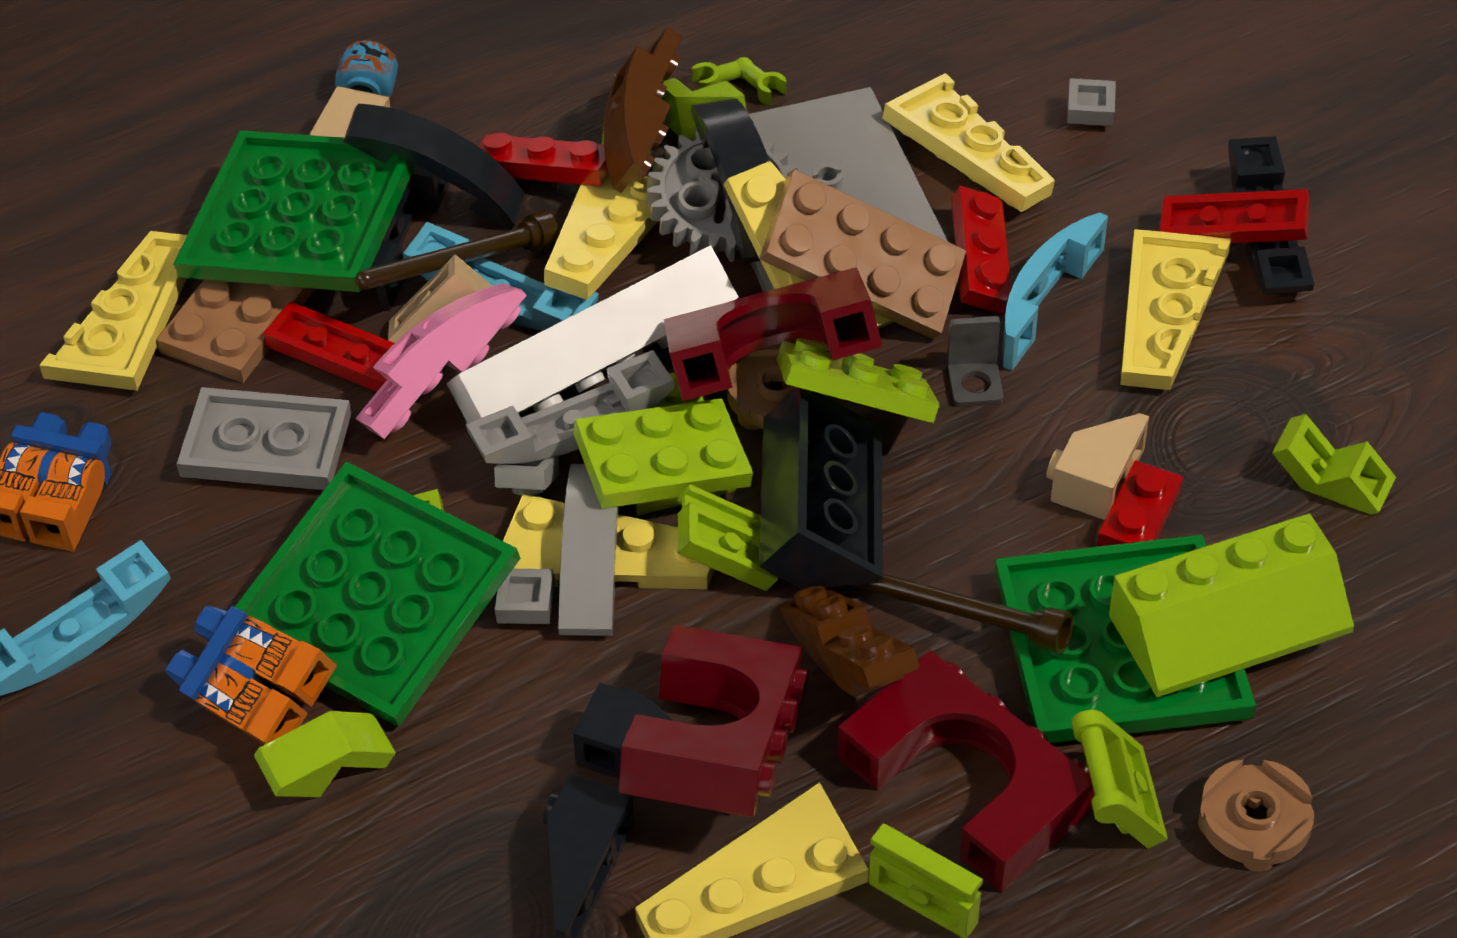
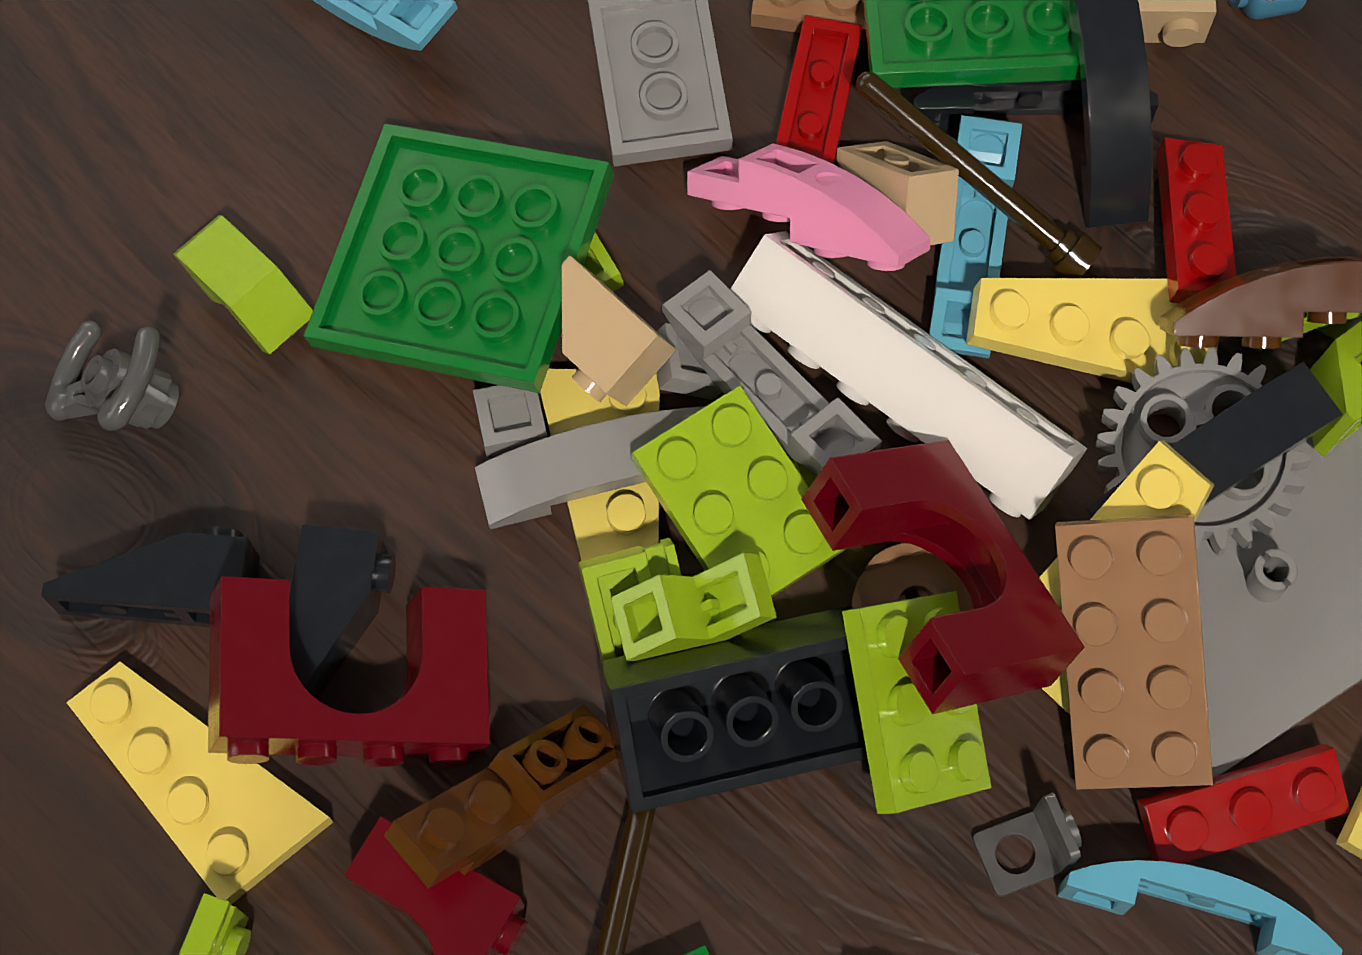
camera: 75 degrees right, 20 degrees up
hips [166,606,337,745] -> none
none -> dark grey piece [45,320,179,431]
none -> tan slope [562,256,676,406]
none -> lime slope [611,553,777,661]

